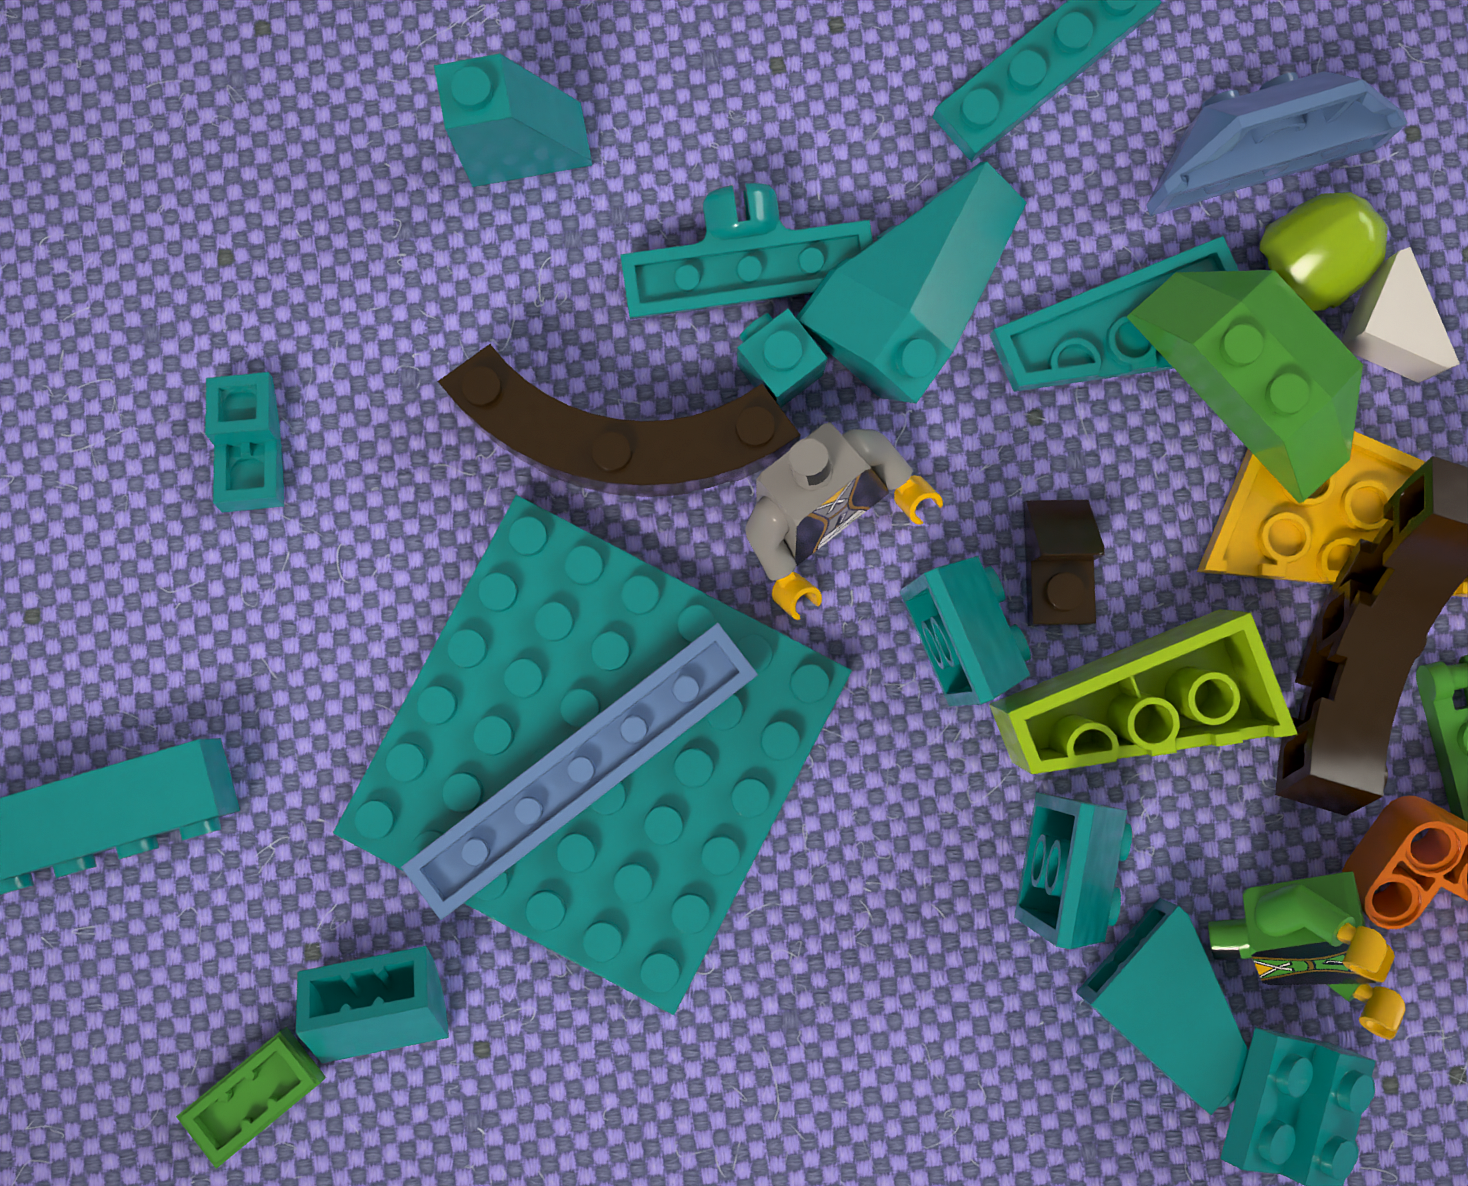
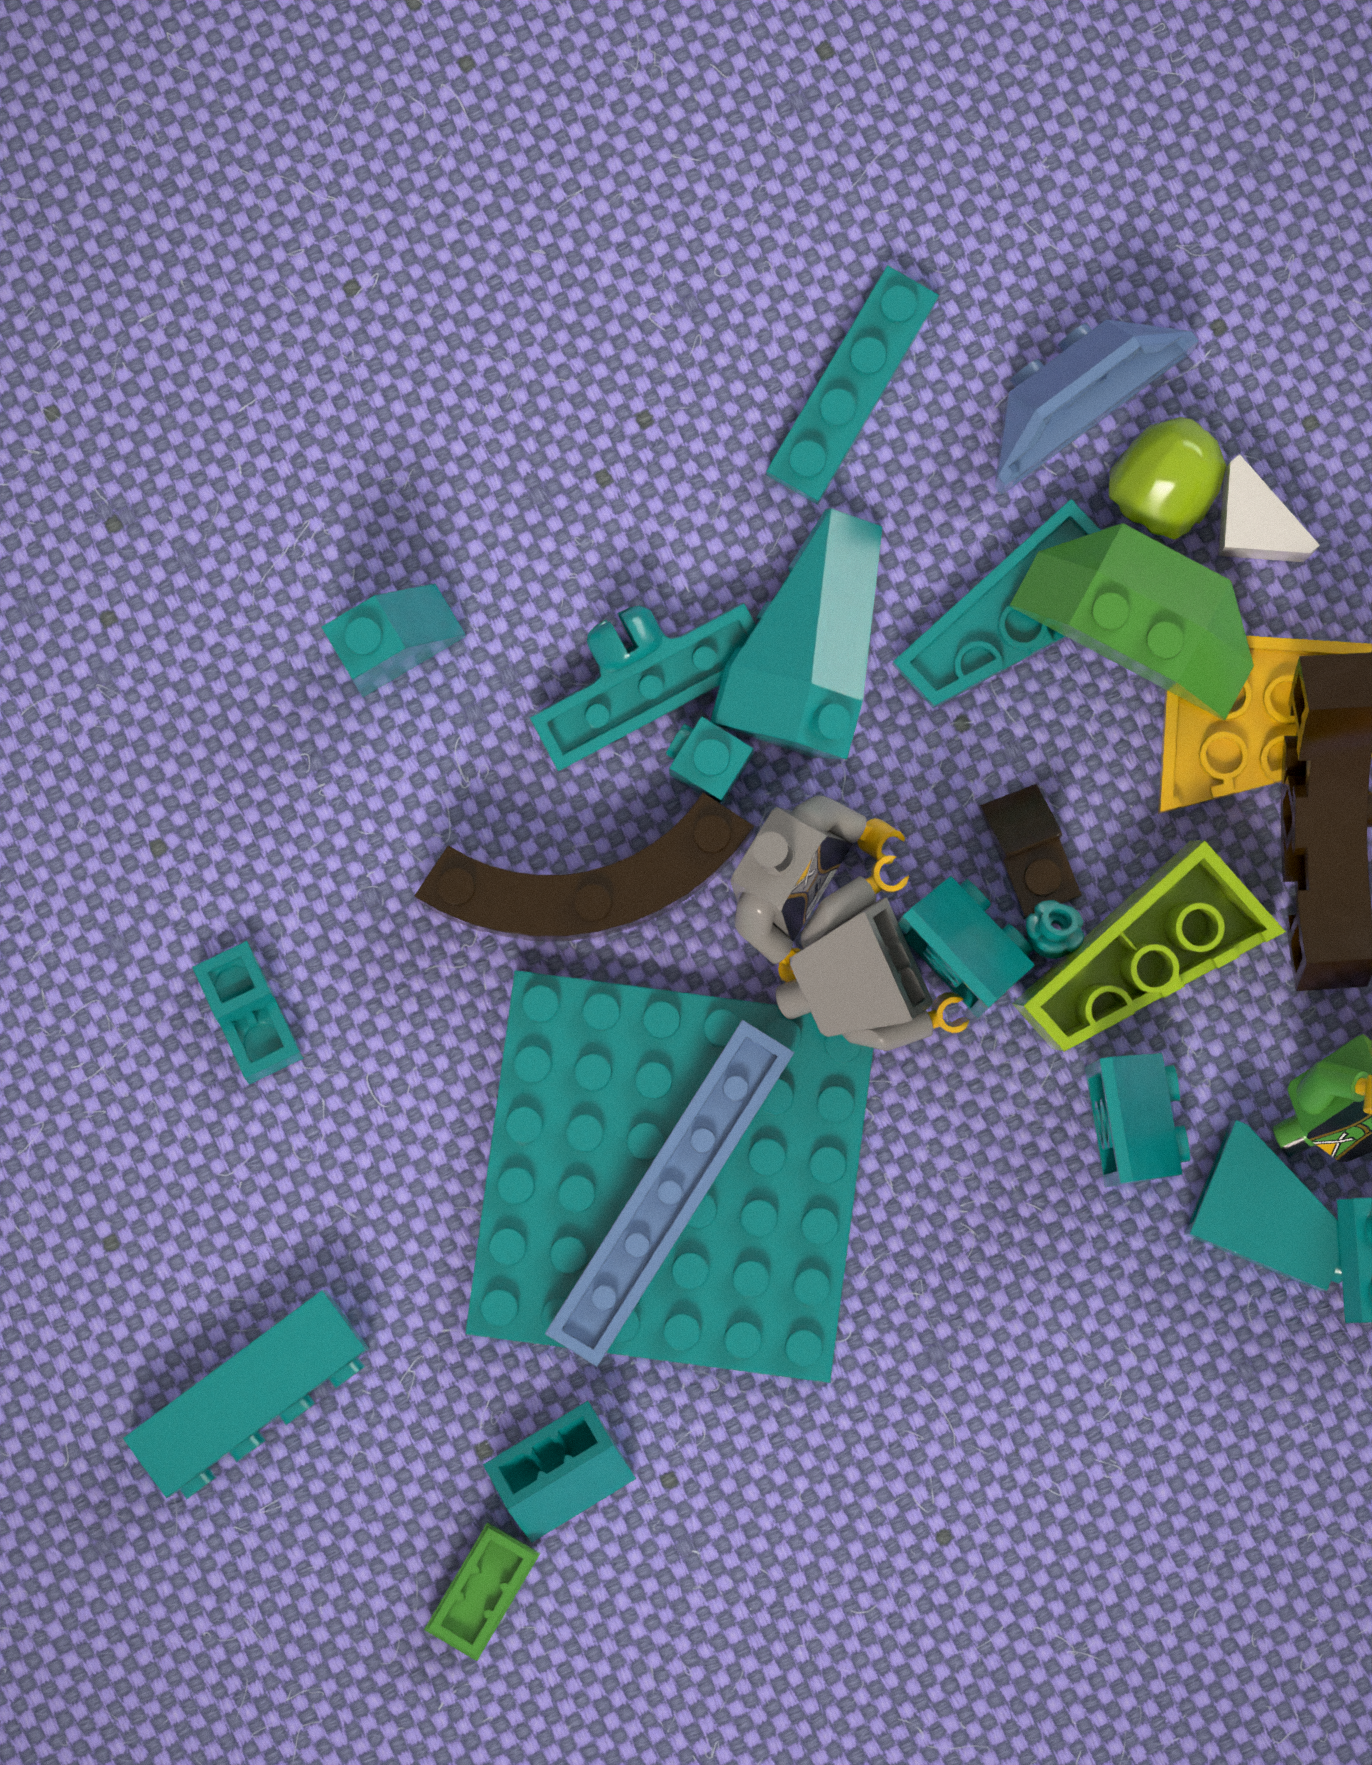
camera: 15 degrees left, 0 degrees up
none -> light grey torso [776,855,969,1051]
none -> teal plate [1026,900,1085,959]

